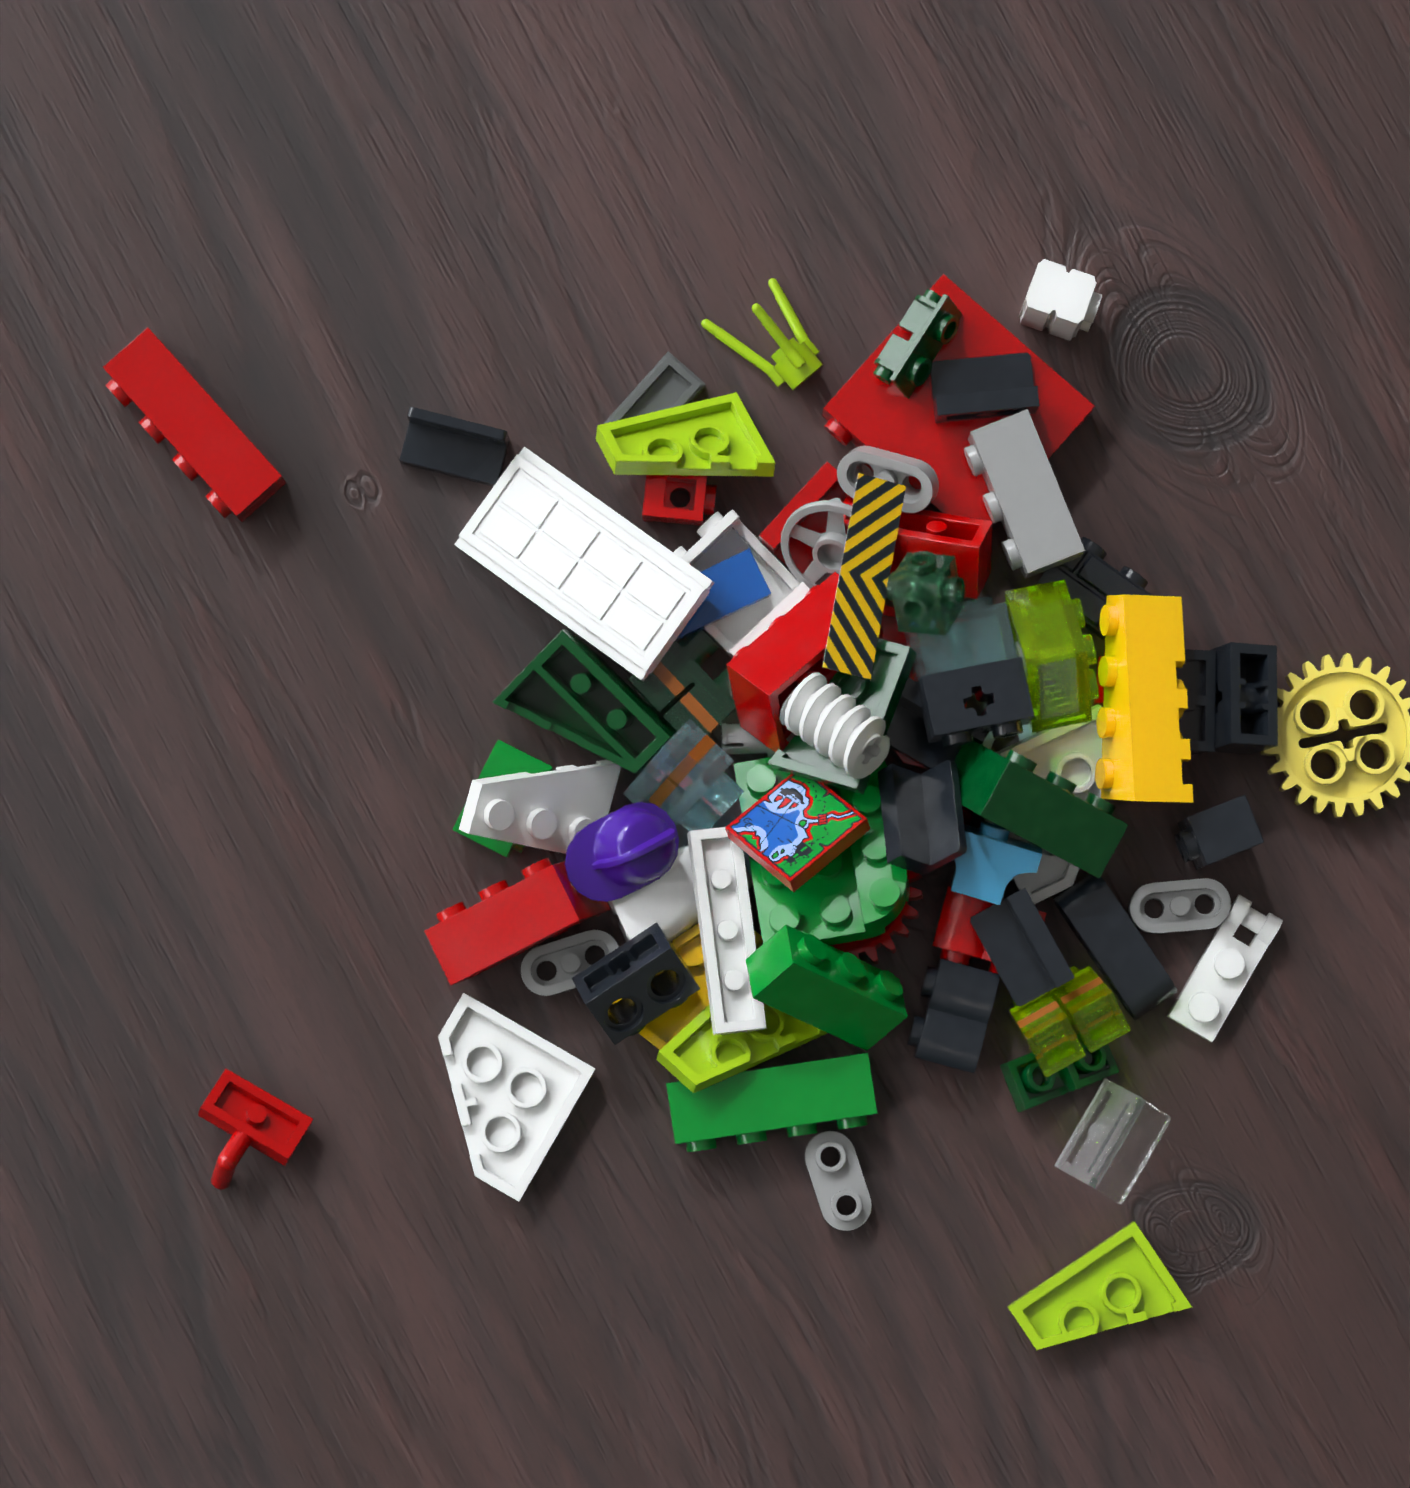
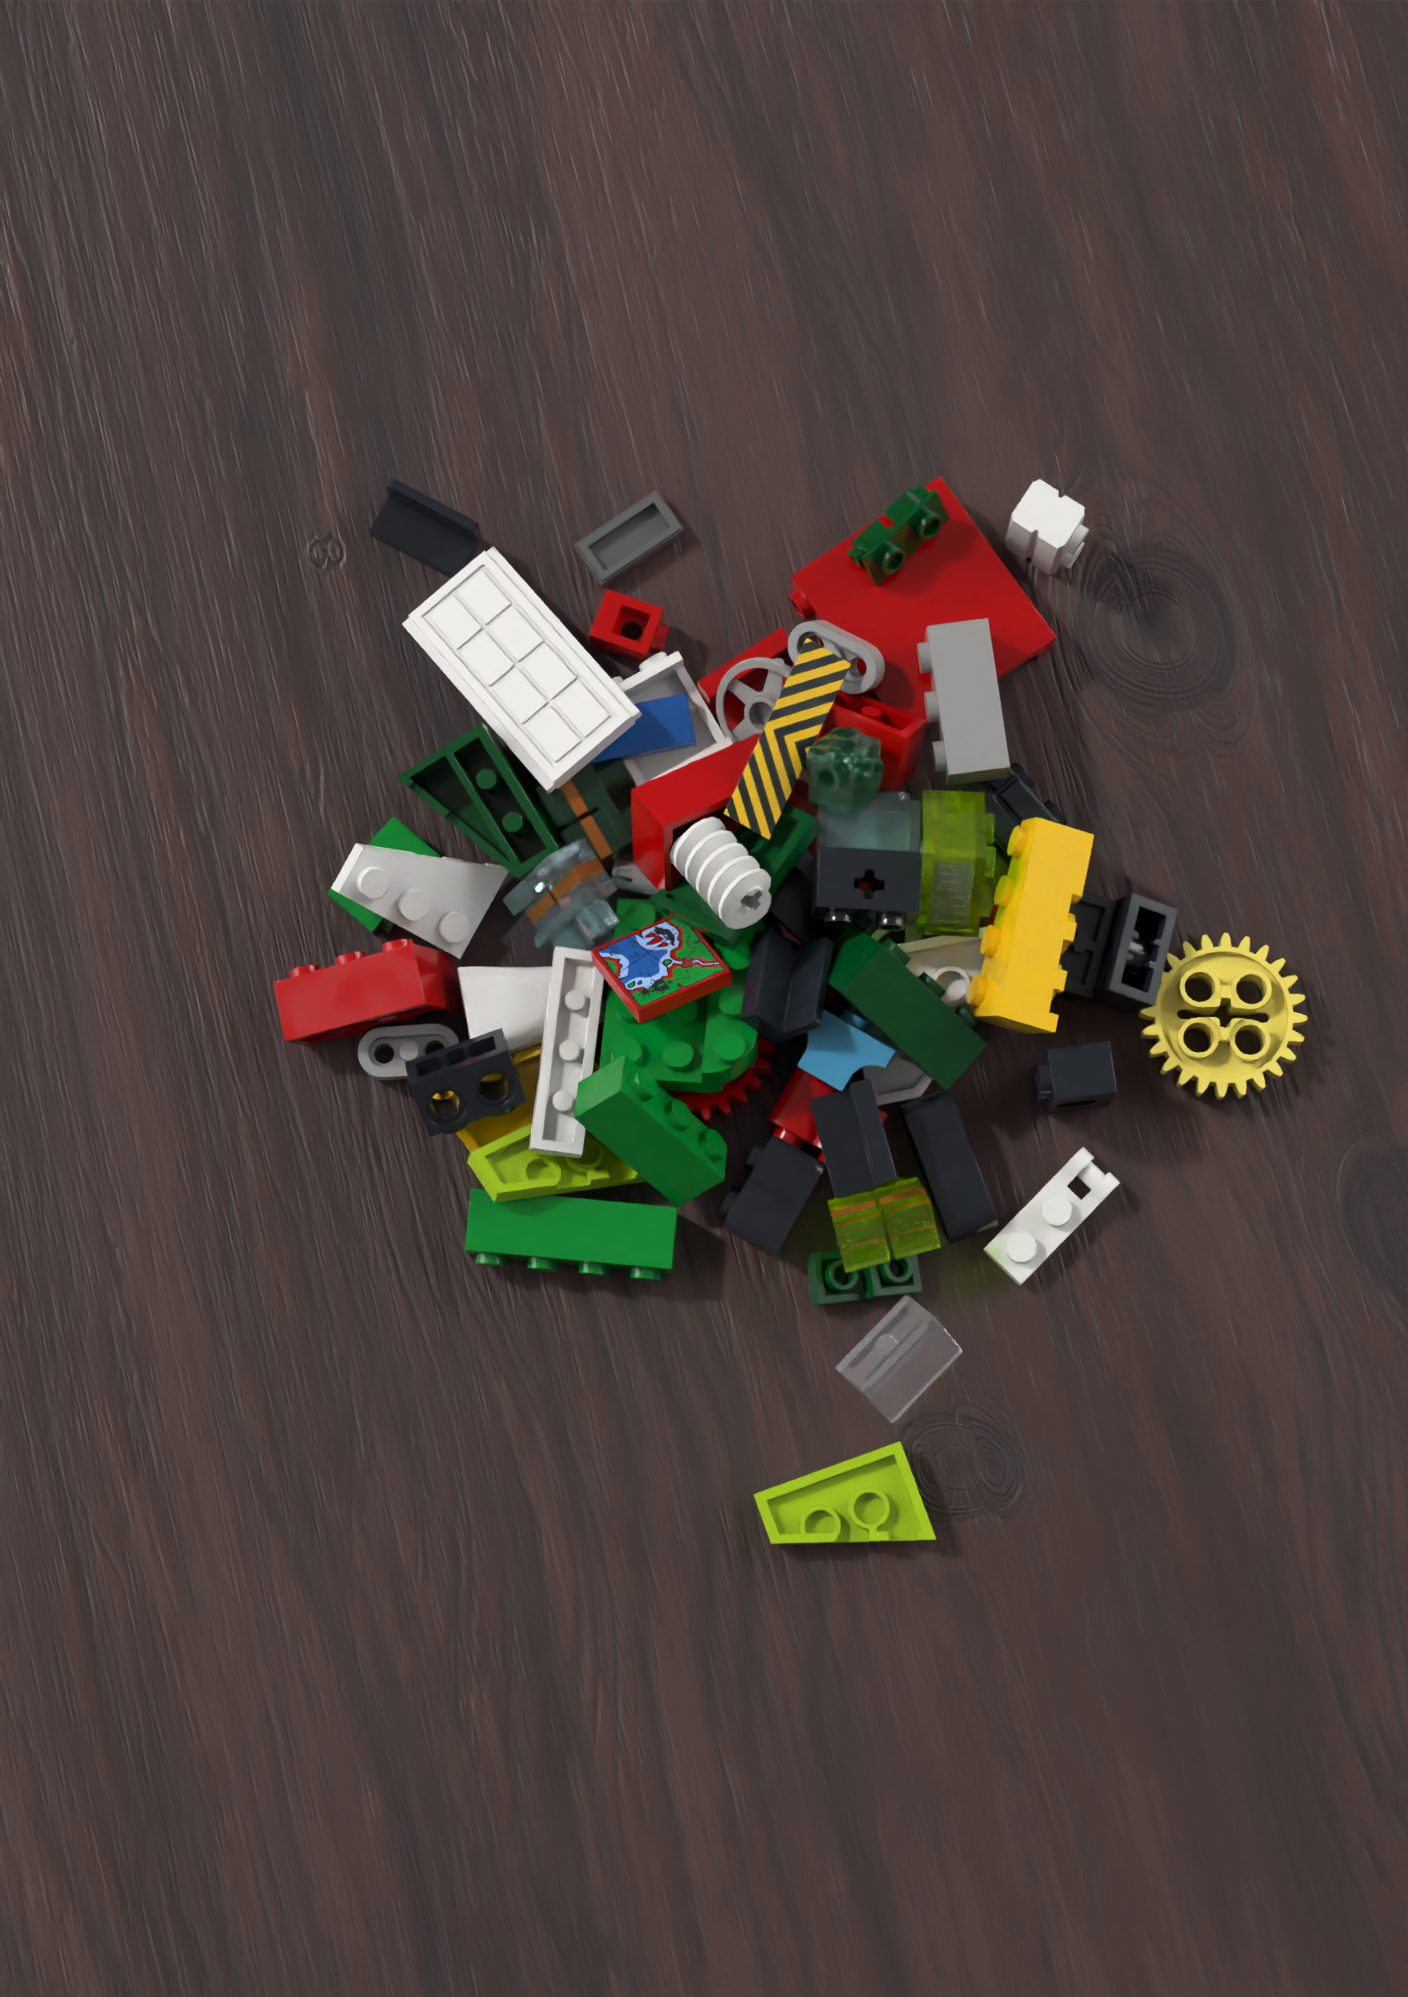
camera: 15 degrees right, 5 degrees down
red brick [103,327,286,522] -> none
red plate [198,1068,313,1190] -> none
white plate [438,993,596,1201] -> none
dark purple piece [565,802,679,902] -> none
lime wing [596,392,776,477] -> none
lime plant [701,278,823,390] -> none
light grey plate [805,1131,872,1231] -> none
black panel [930,353,1040,423] -> none
light grey plate [1128,878,1231,934] -> none

